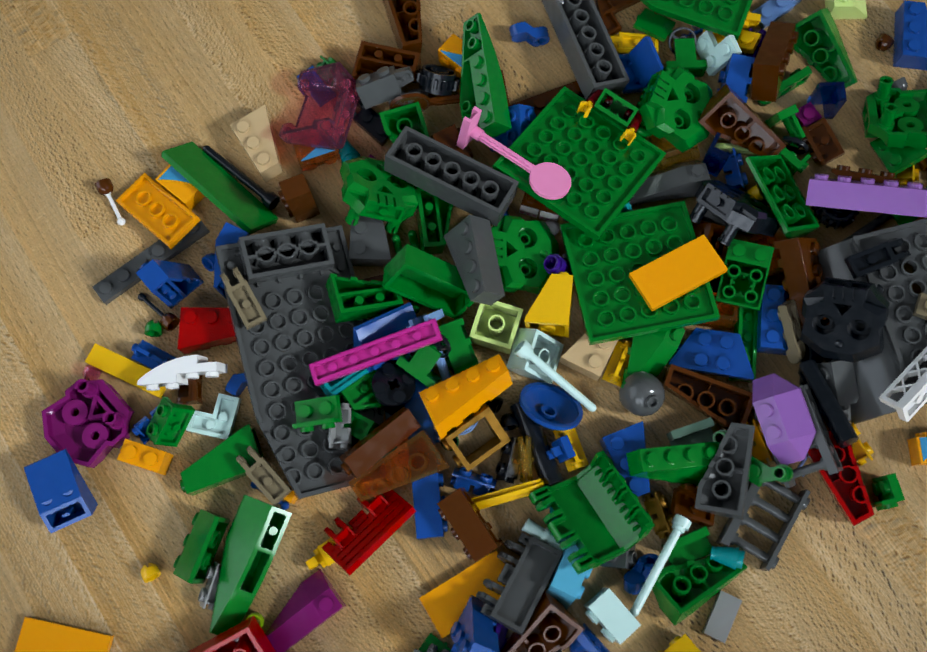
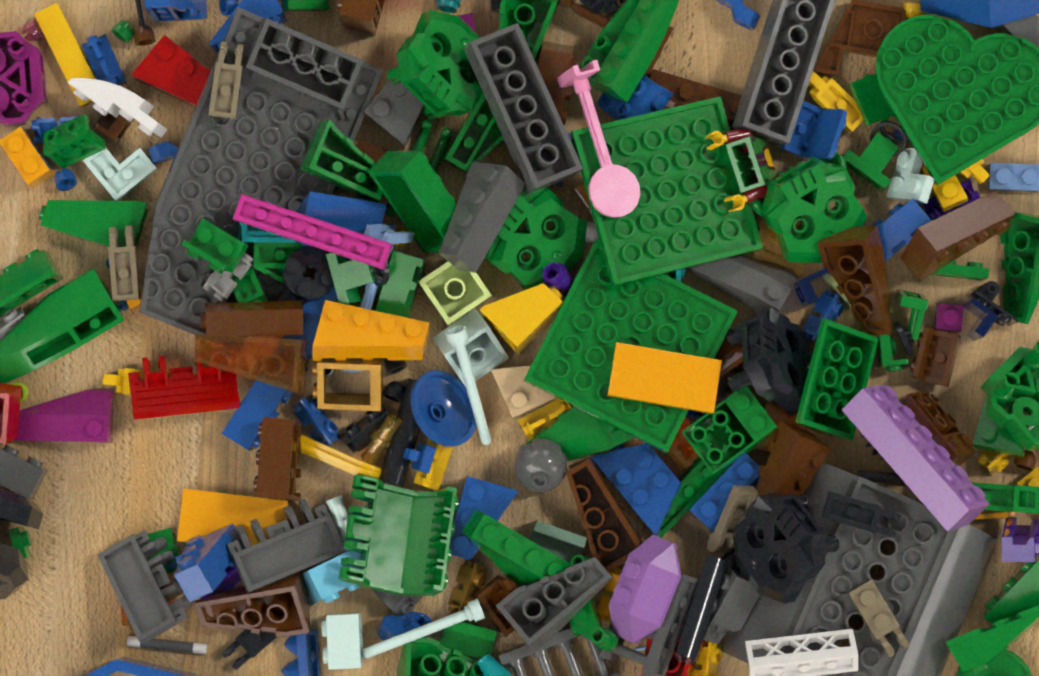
camera: 35 degrees right, 10 degrees up
none -> blue hinge [54,168,77,191]
none -> black hinge [965,281,1019,327]

